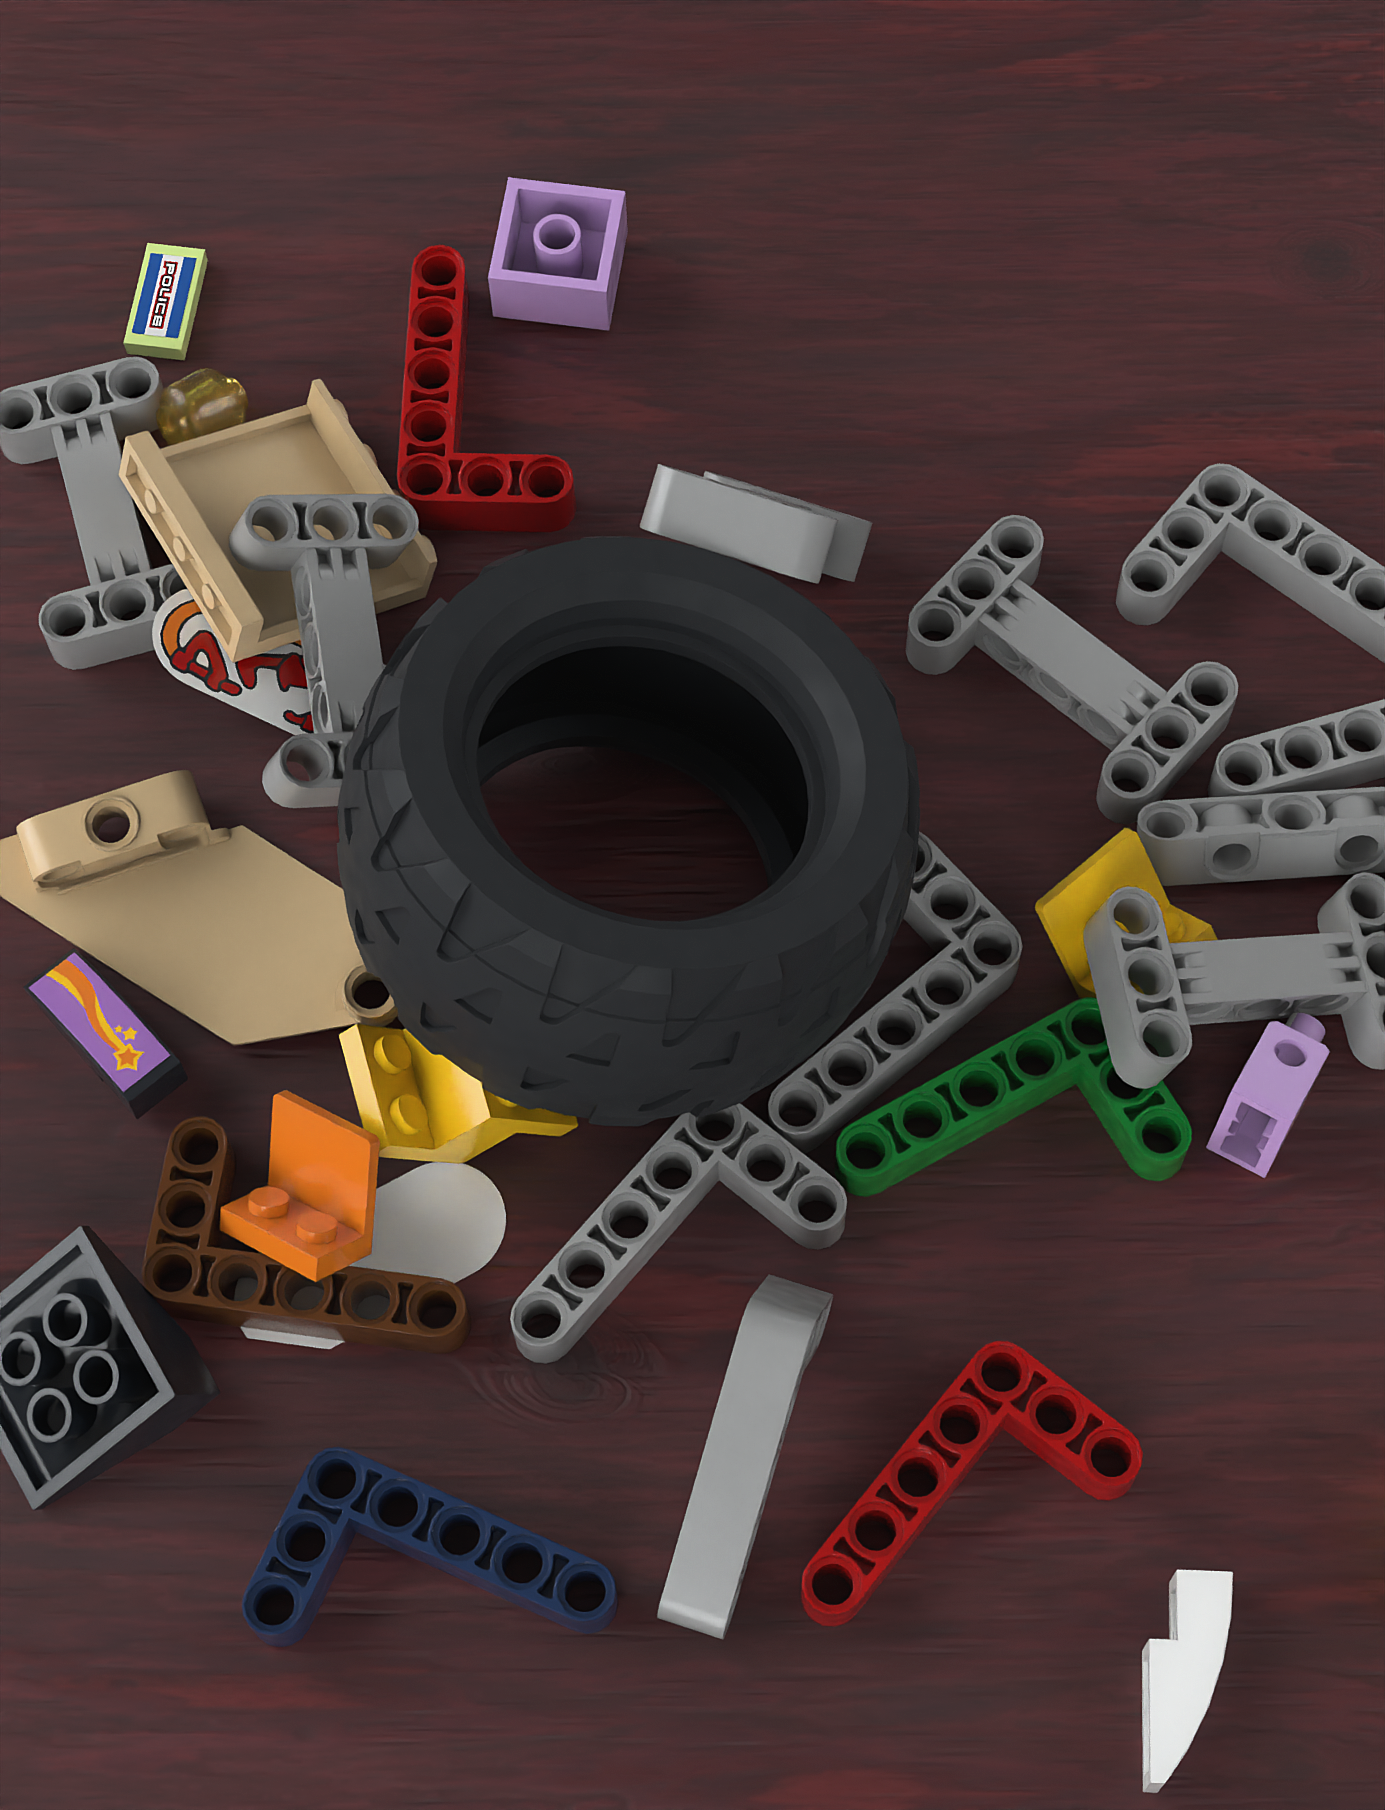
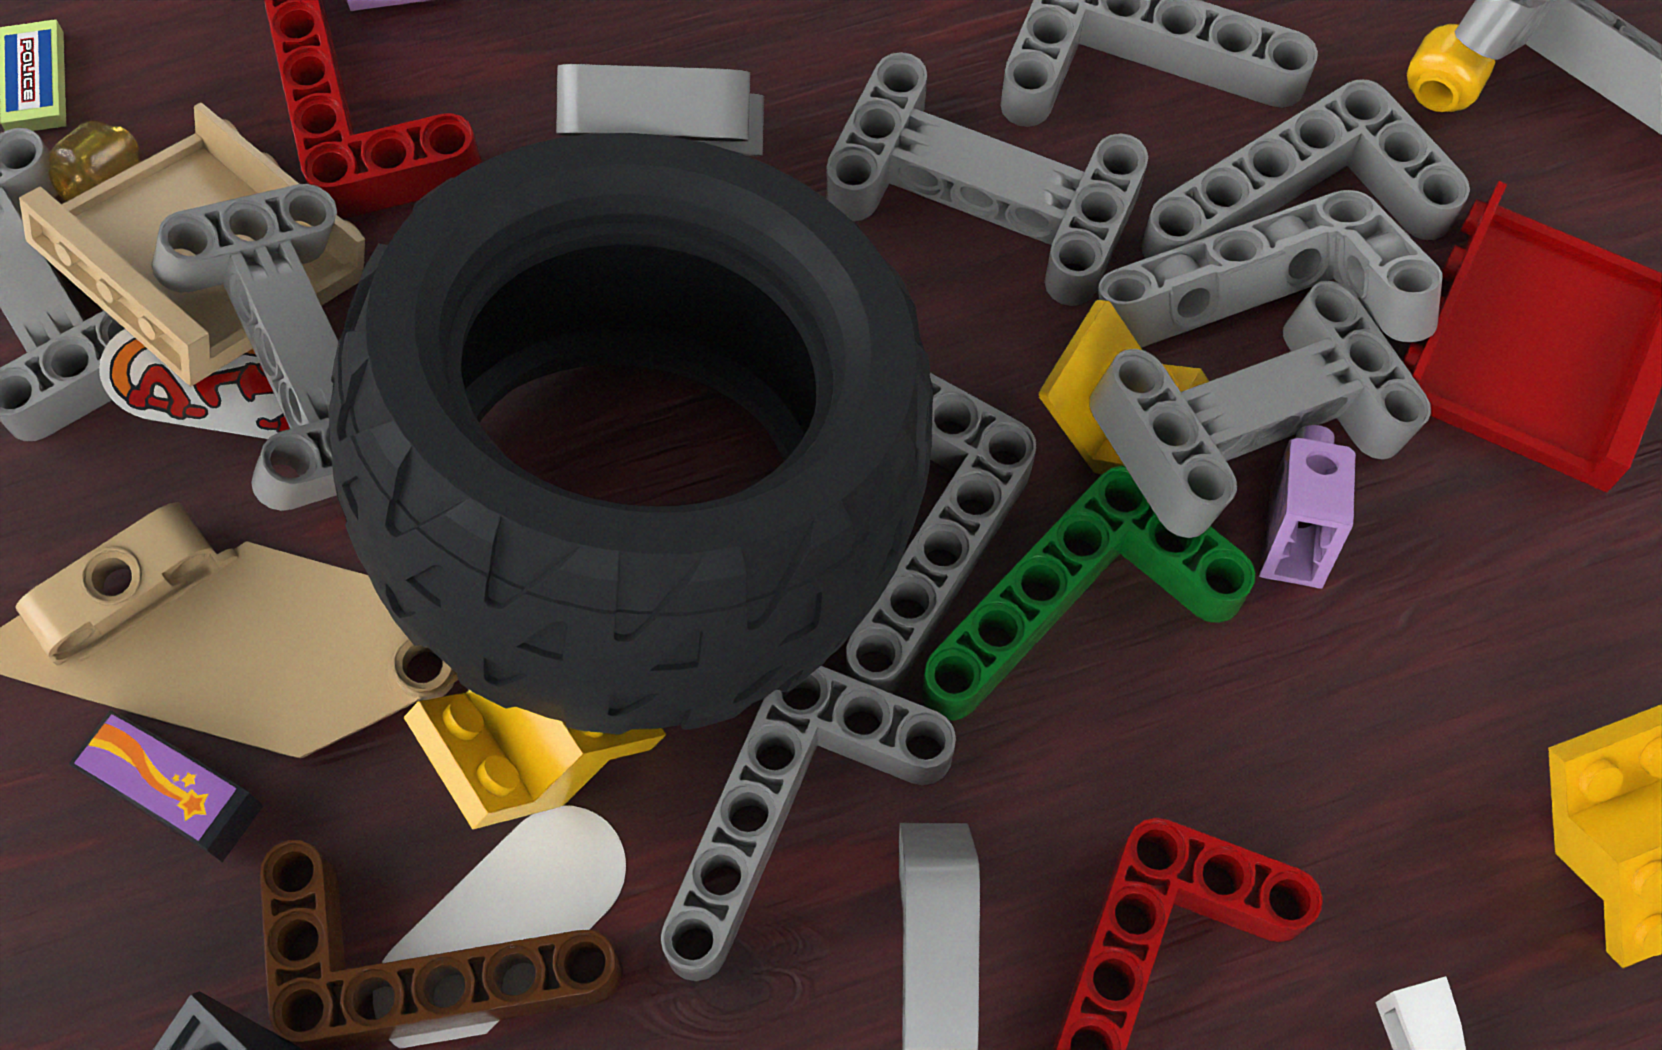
camera: 20 degrees left, 0 degrees up
orange bracket [220,1090,380,1282] -> none

